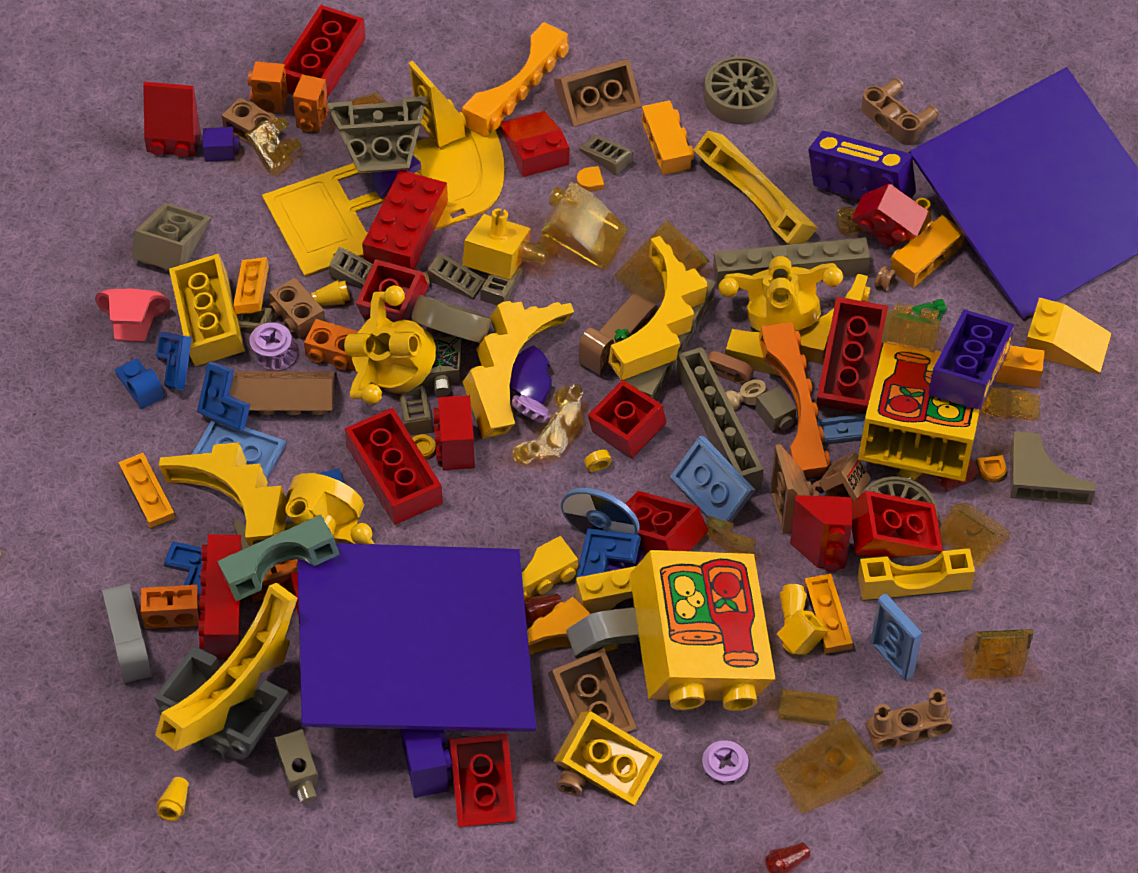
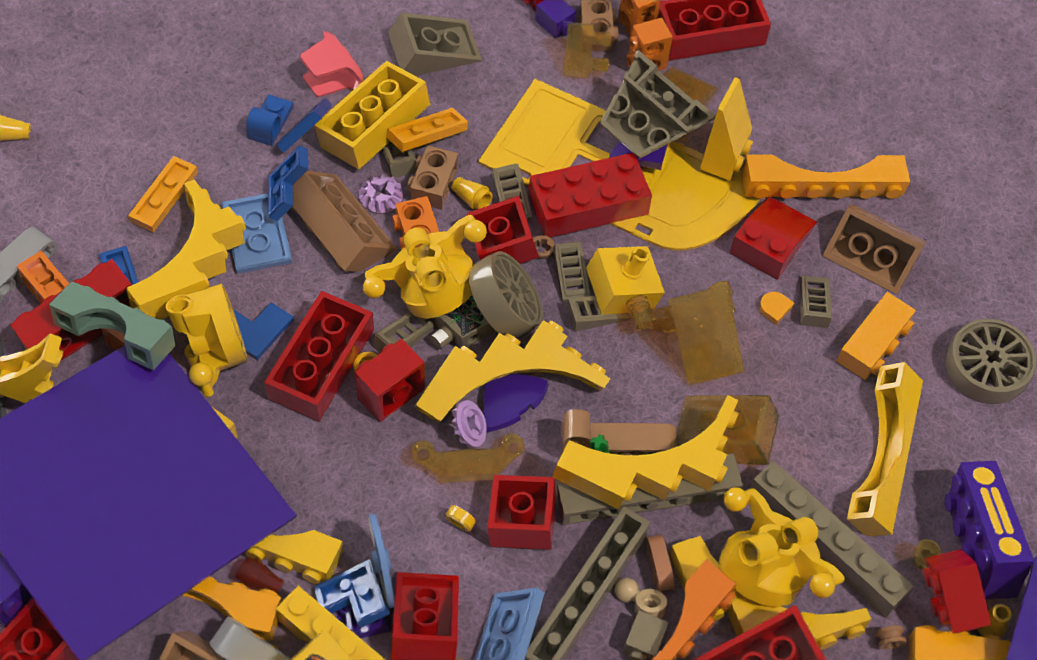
camera: 50 degrees right, 5 degrees up
lavender gear [250,323,292,359] -> none

